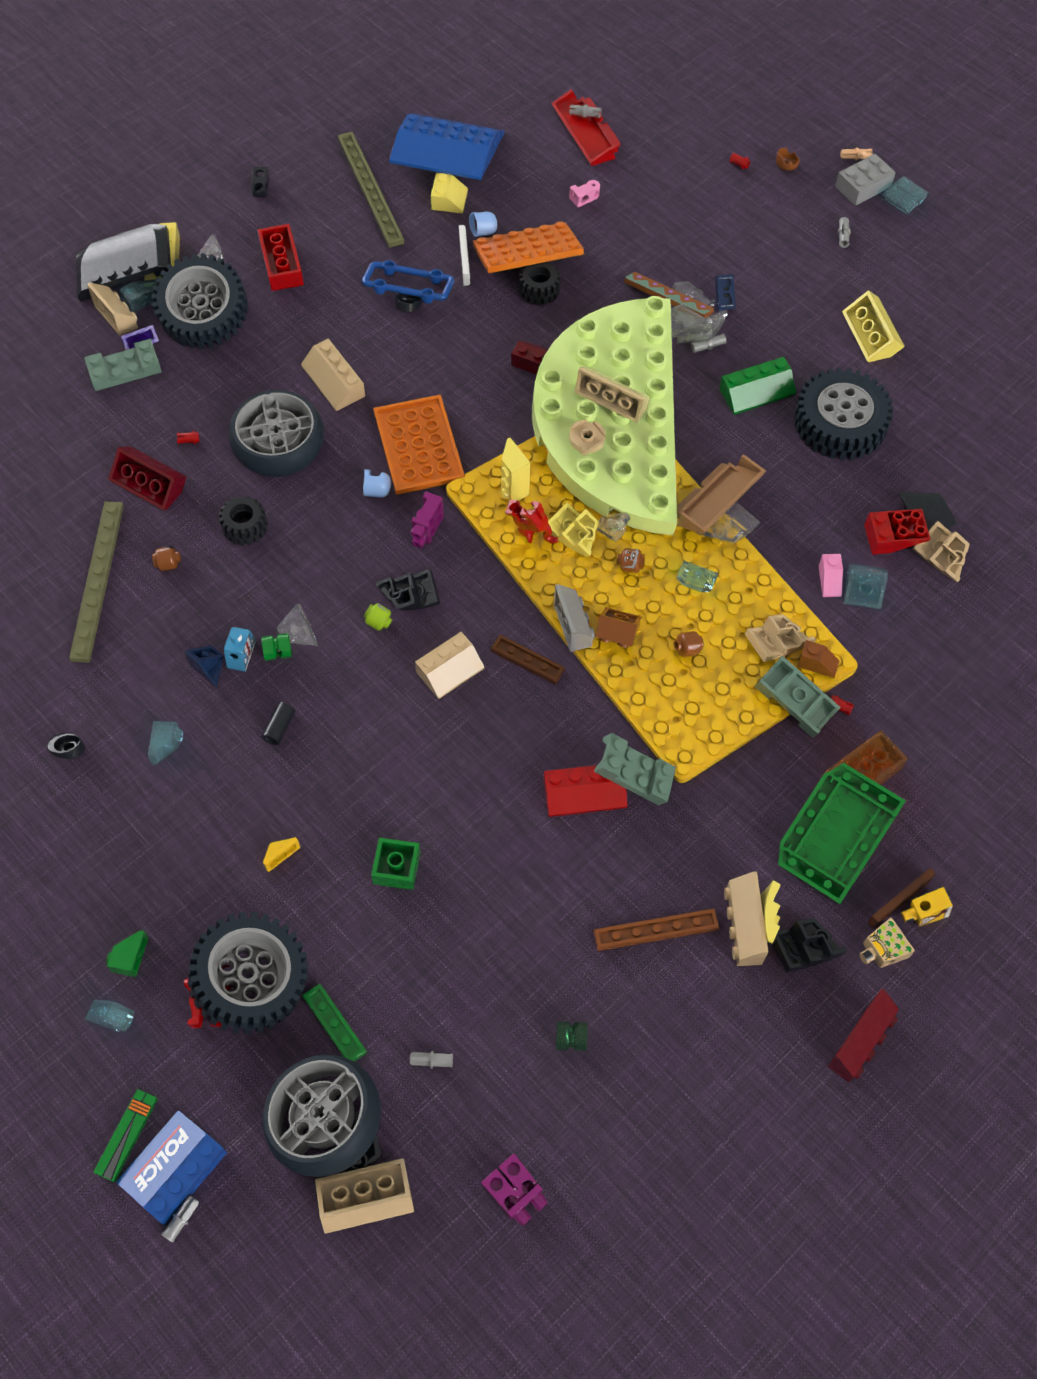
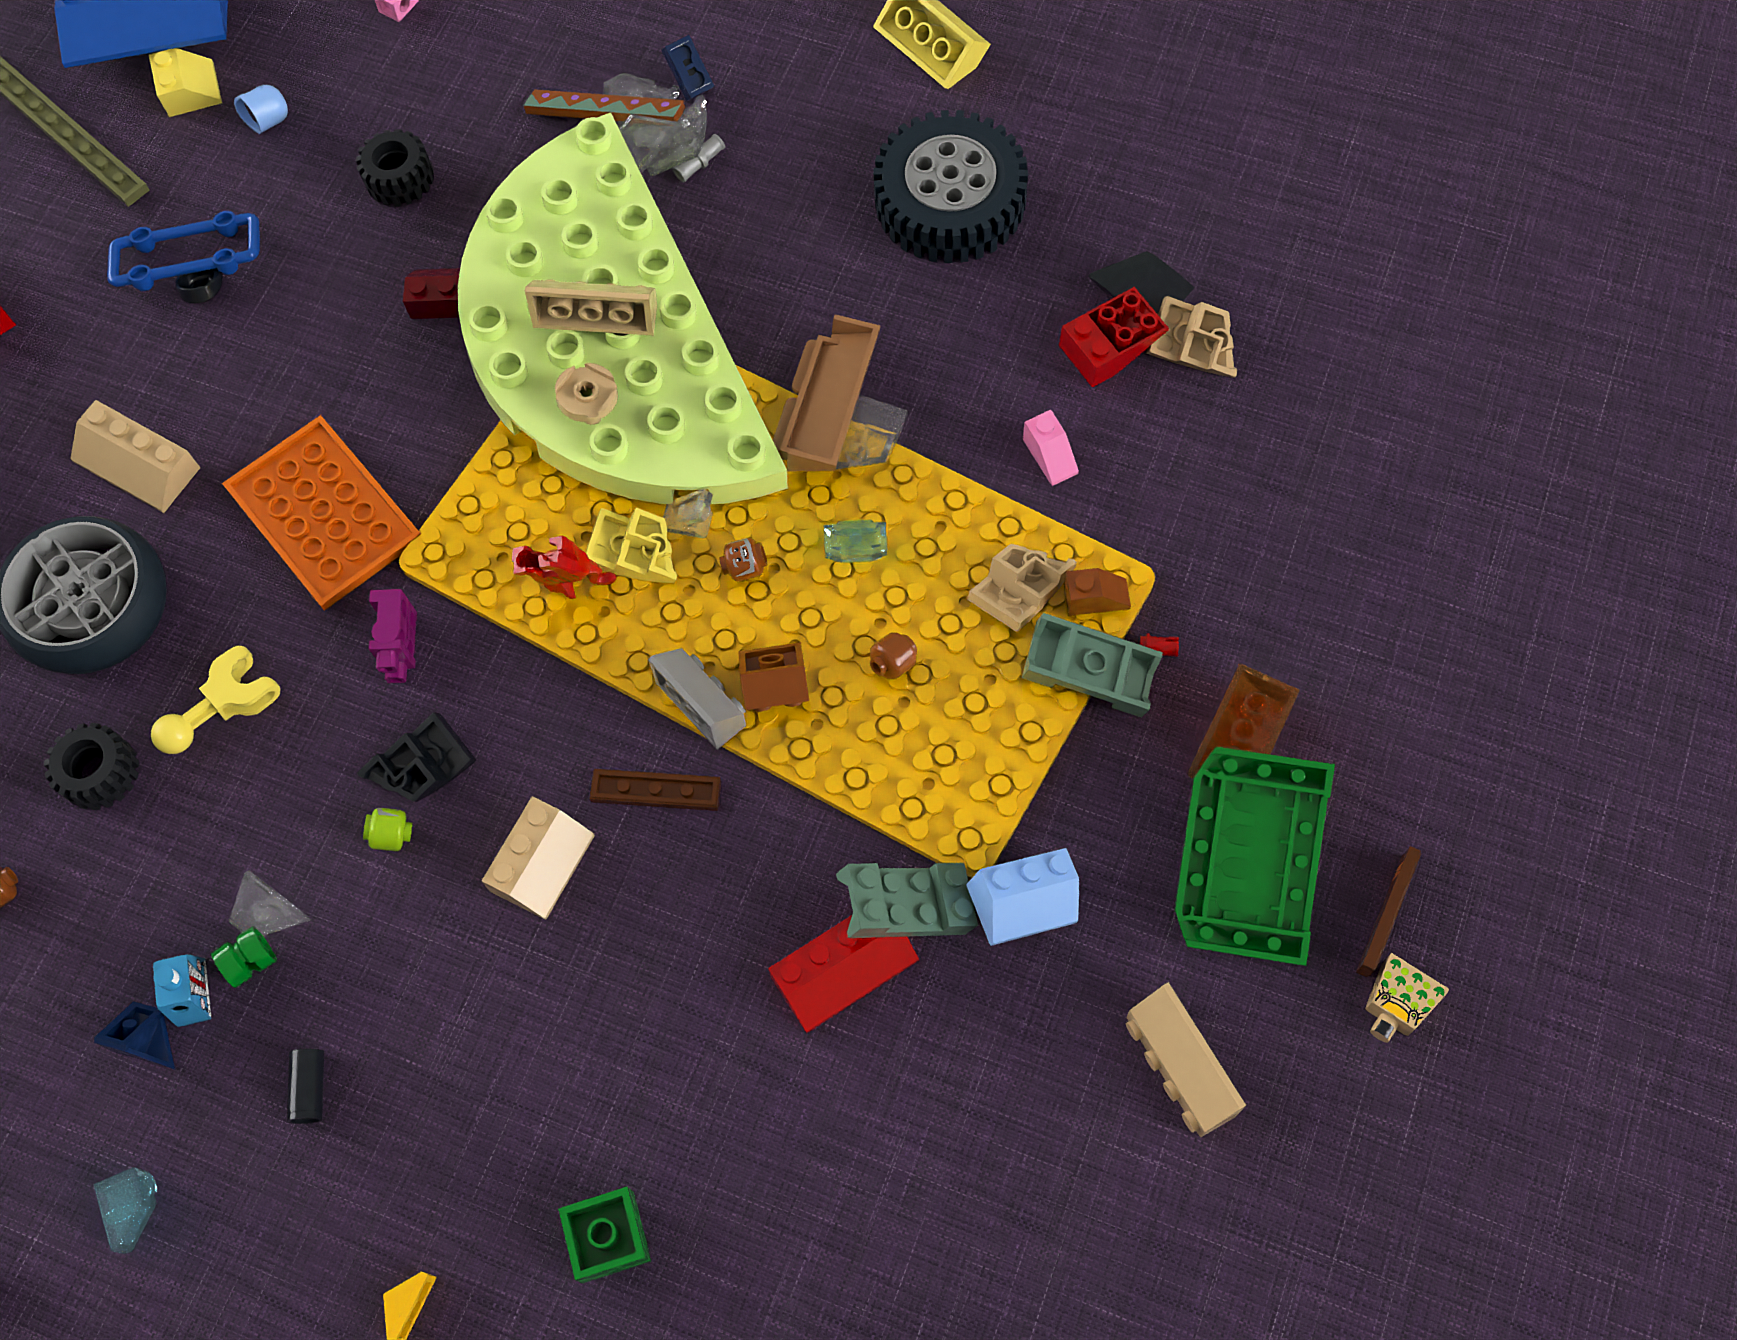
camera: 20 degrees left, 5 degrees up
light blue helmet [363,469,391,498] -> none
white tile [459,225,470,286] -> none
orange plate [473,222,584,274] -> none
light yellow slope [500,438,530,501] -> none
dark orange tile [593,908,719,951] -> none
green slope [719,357,796,415] -> none
light yellow slope [760,880,781,943] -> none
black slope [773,918,847,972] -> none
dark red slope [828,988,899,1083] -> none
clear light blue slope [844,563,889,609] -> none
yellow torso [901,887,953,926] -> none
none -> light yellow piece [151,646,280,754]
none -> light blue slope [966,848,1079,946]

